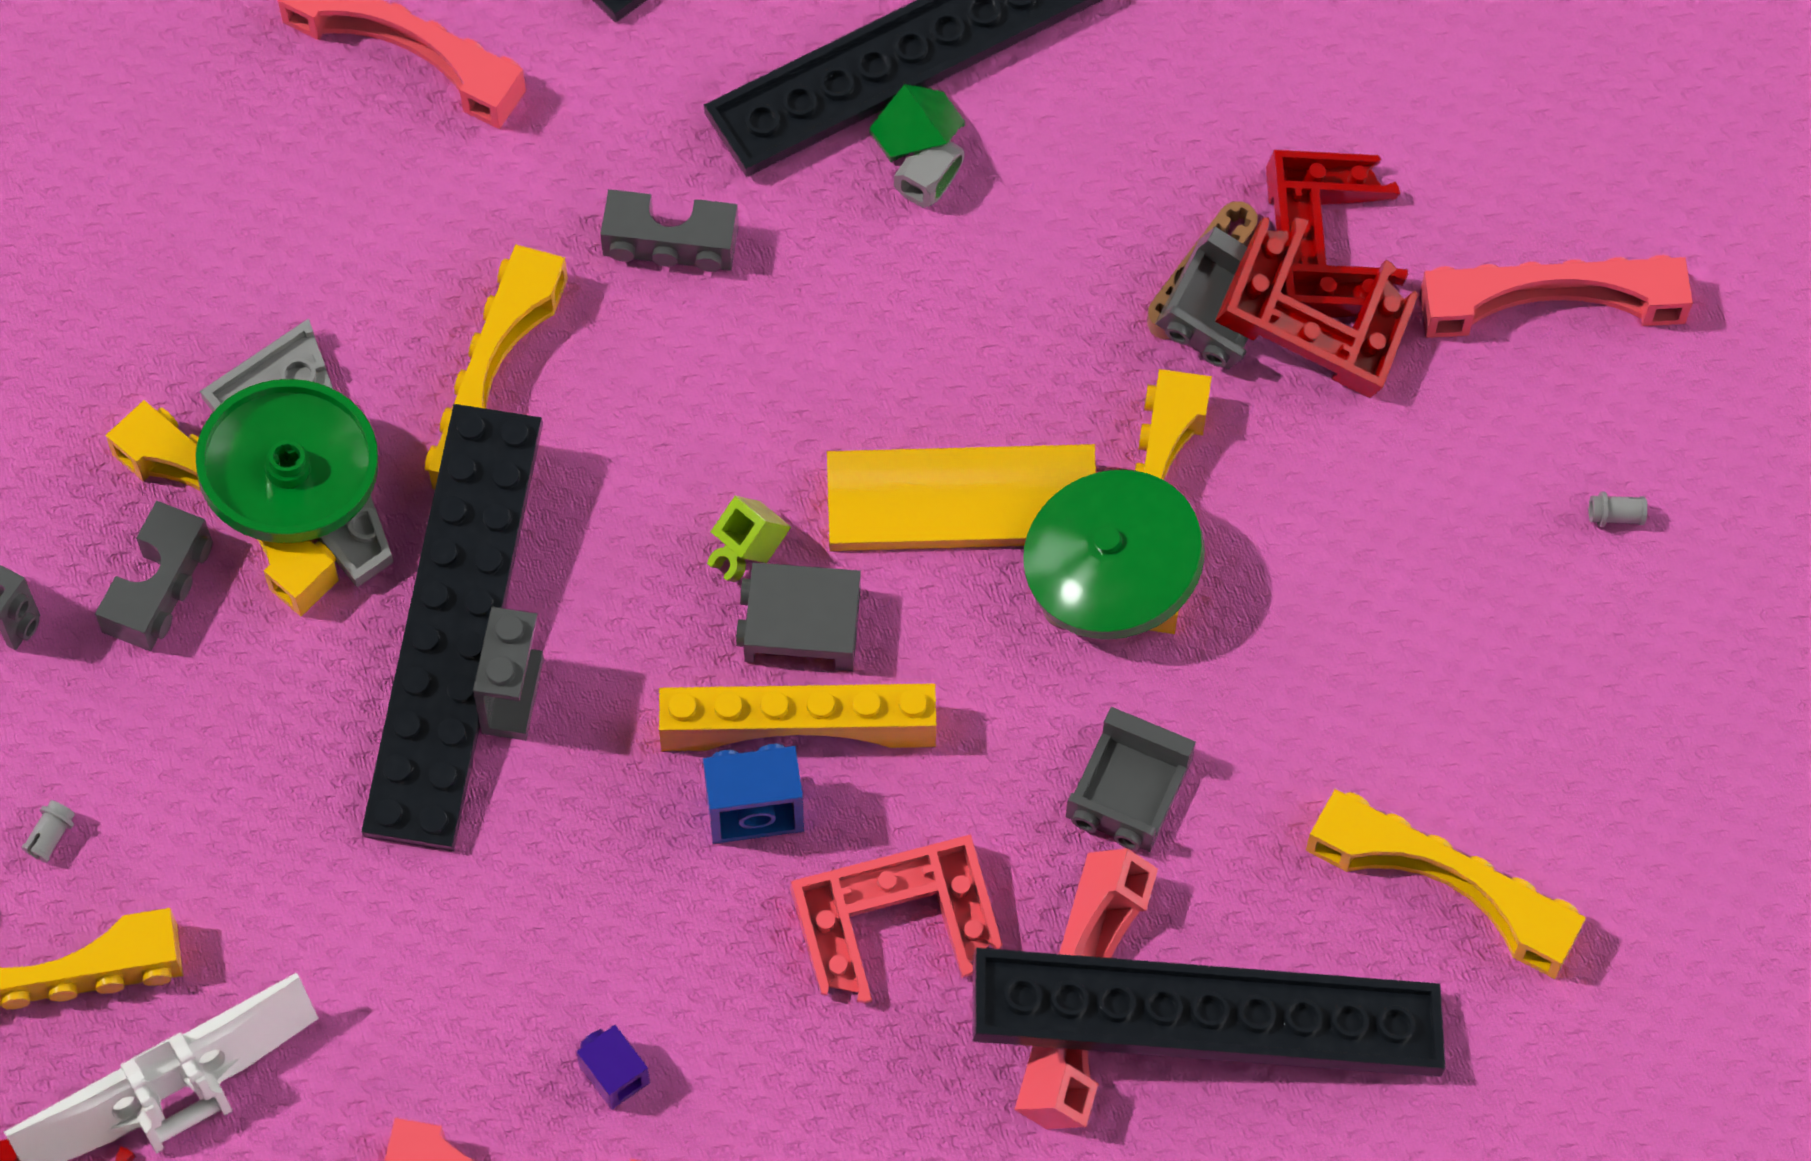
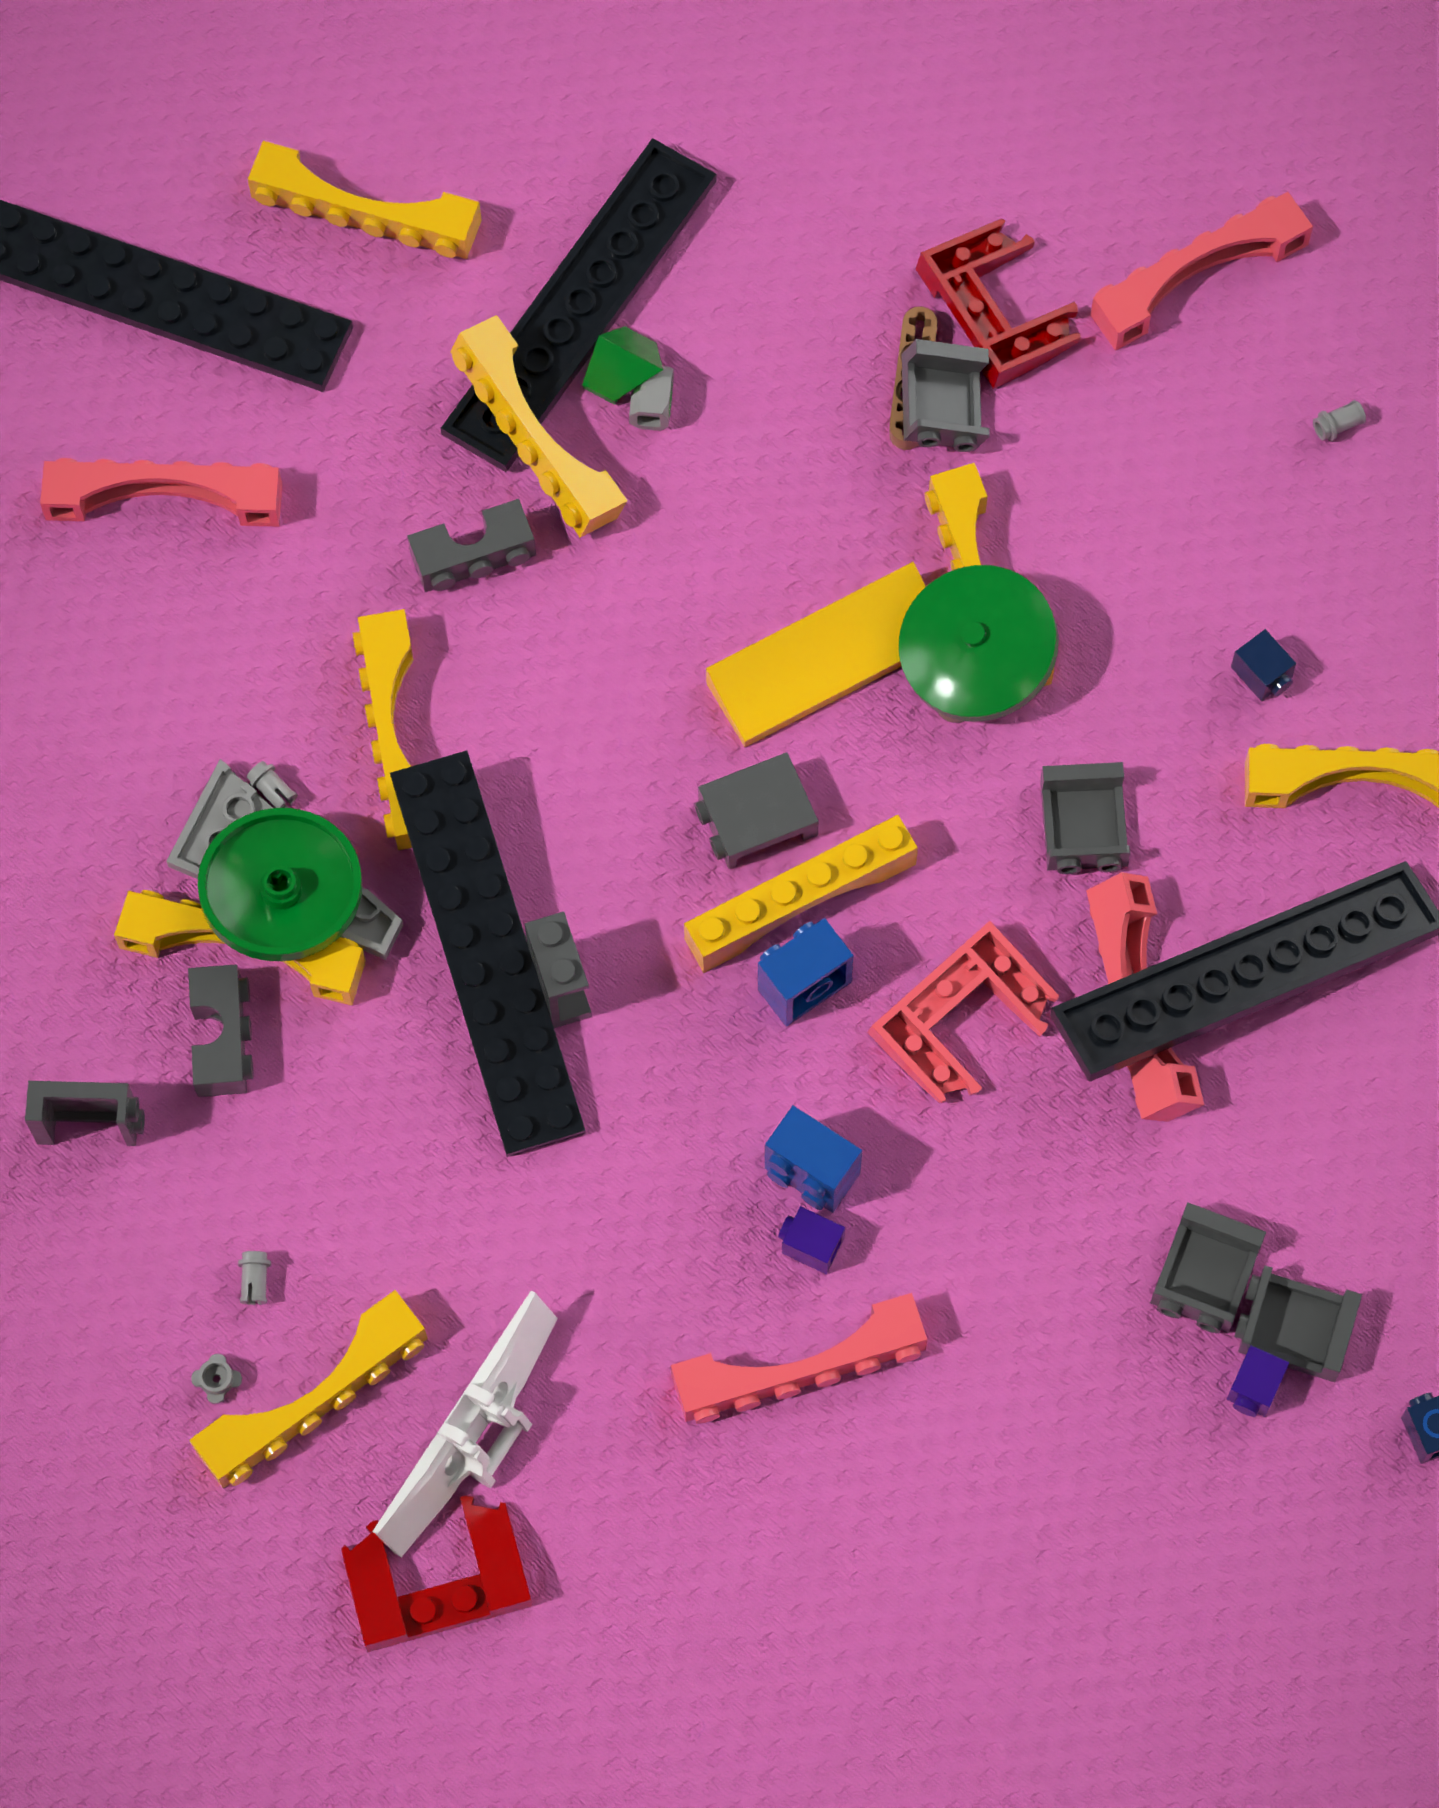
camera: 25 degrees left, 5 degrees up
lime brick [707,495,791,582] -> none
red wedge [1215,218,1418,398] -> none
none -> light grey pin [247,761,298,808]
none -> yellow arch [450,315,627,538]
none -> blue brick [764,1105,862,1213]
none -> dark blue brick [1231,629,1296,701]

